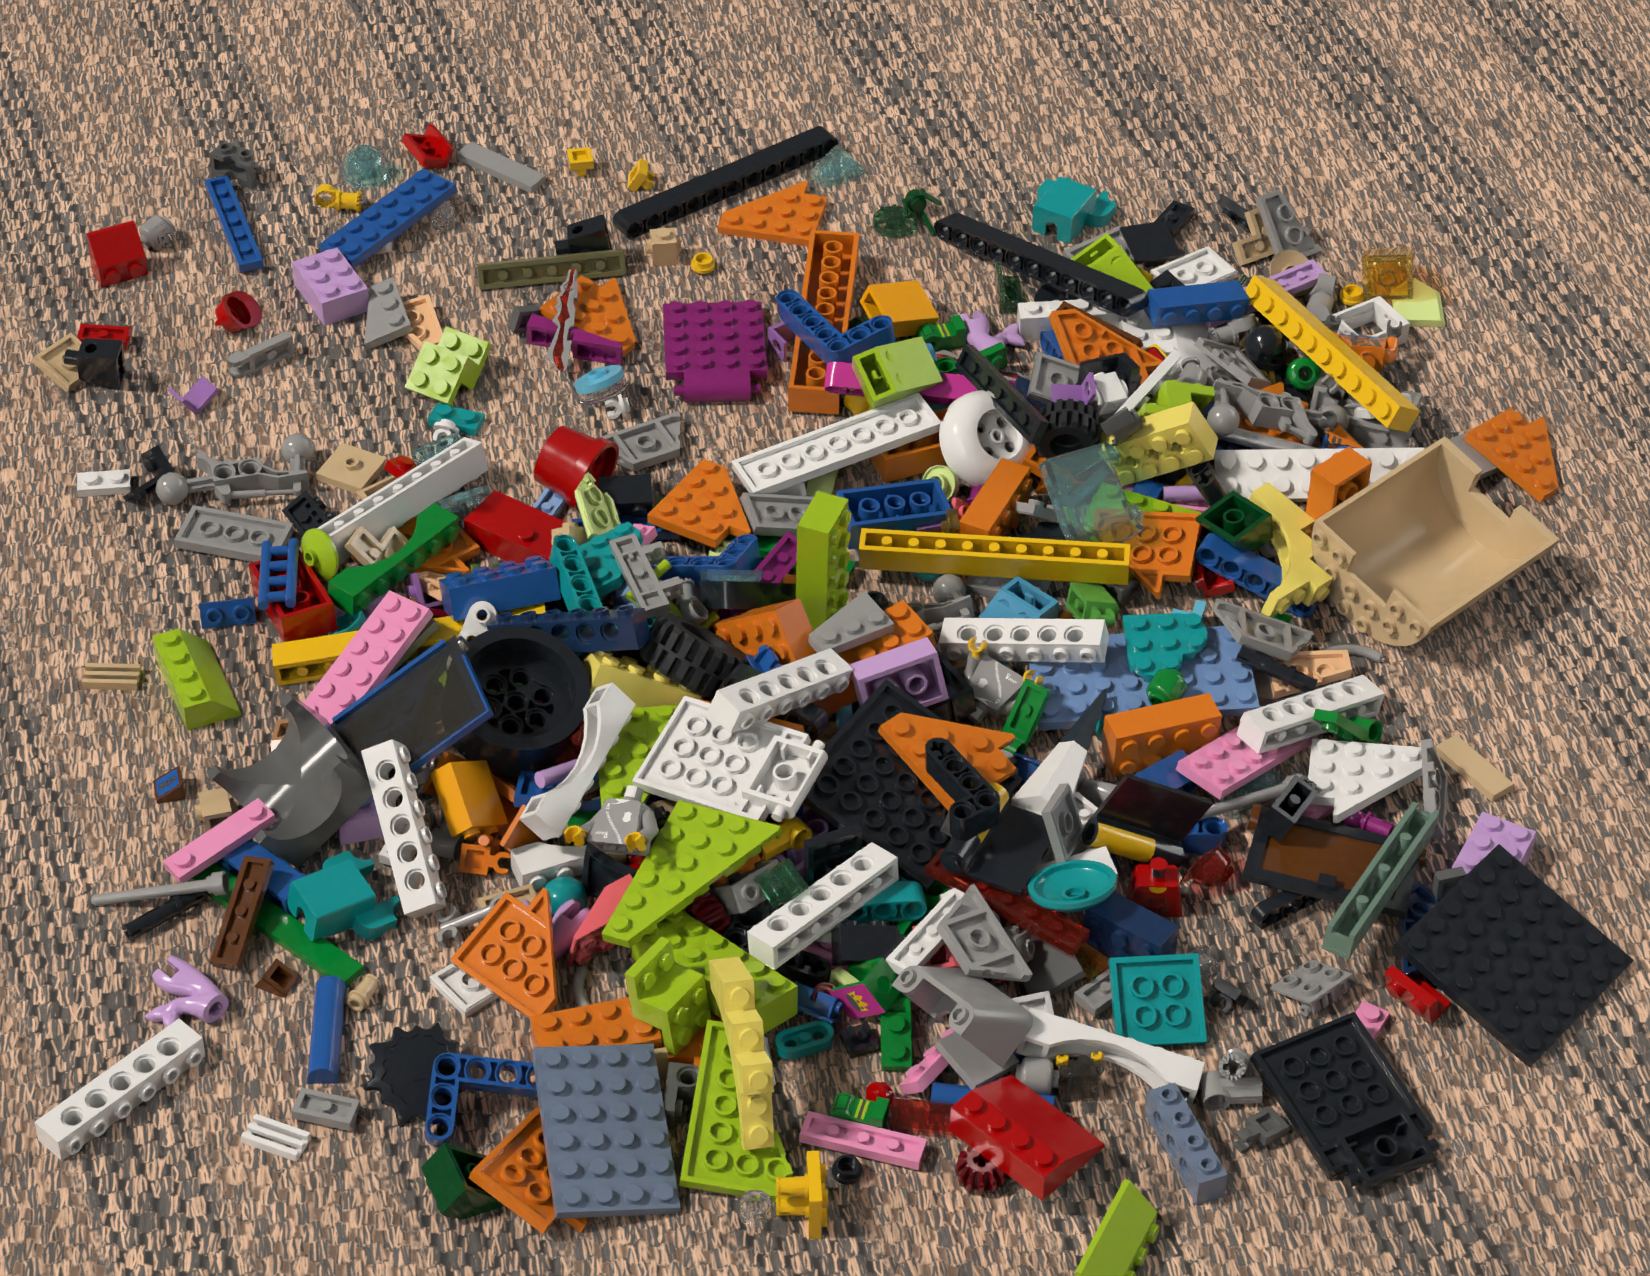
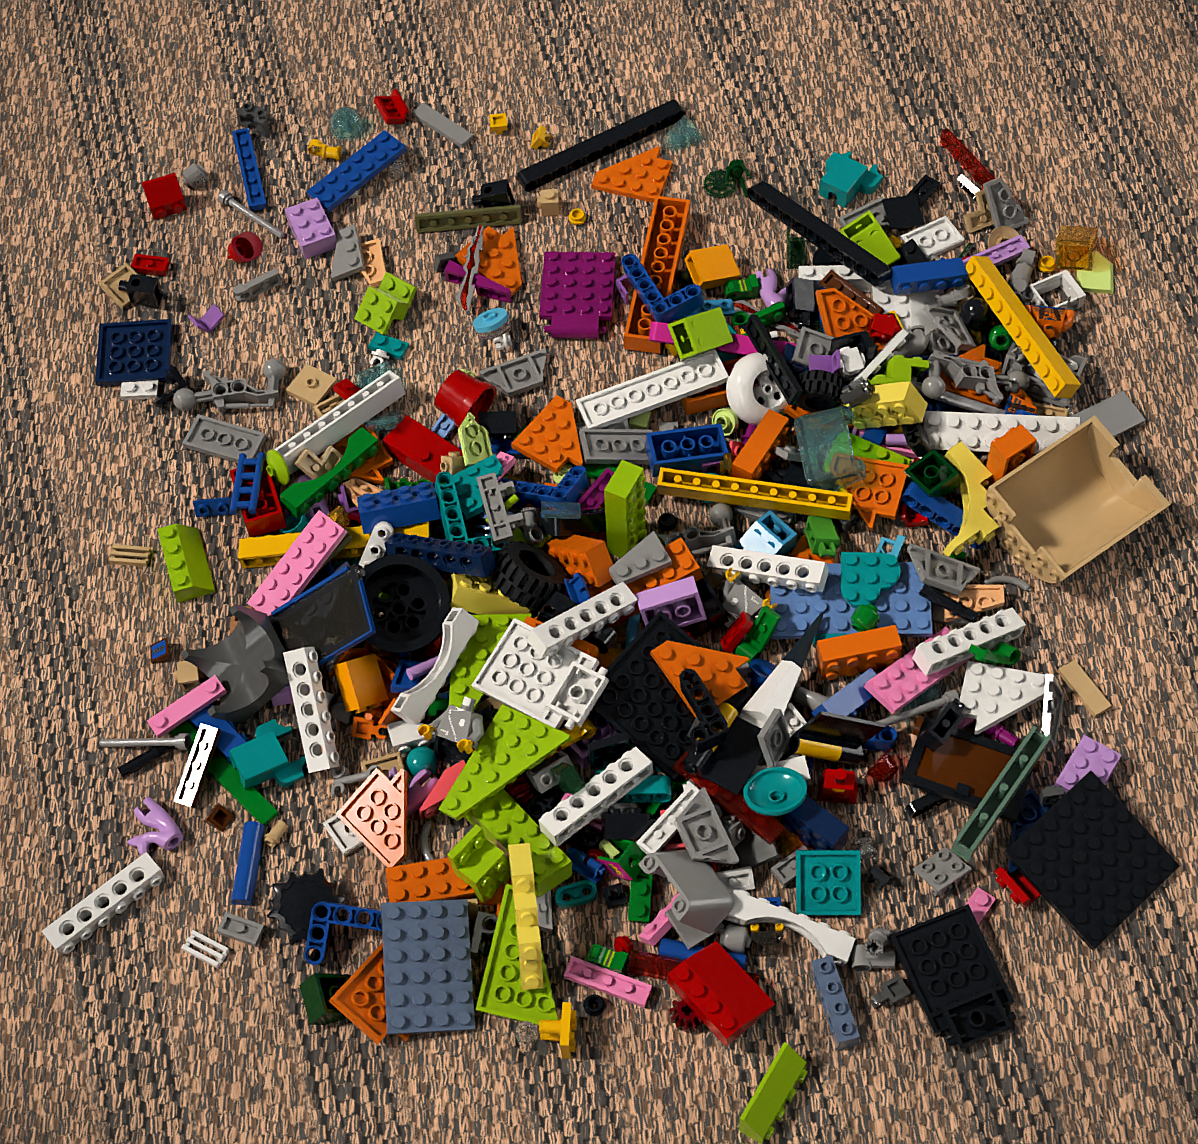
camera: 10 degrees right, 15 degrees up
black bracket [282,490,335,538] -> none
orange wing [1463,408,1559,503] -> none
none -> dark blue plate [95,319,173,386]
none -> light grey piece [217,190,285,239]
none -> red plate [720,611,753,654]
none -> black hinge [786,277,817,329]
none -> red brick [867,313,898,344]
none -> clear red plate [940,128,995,189]

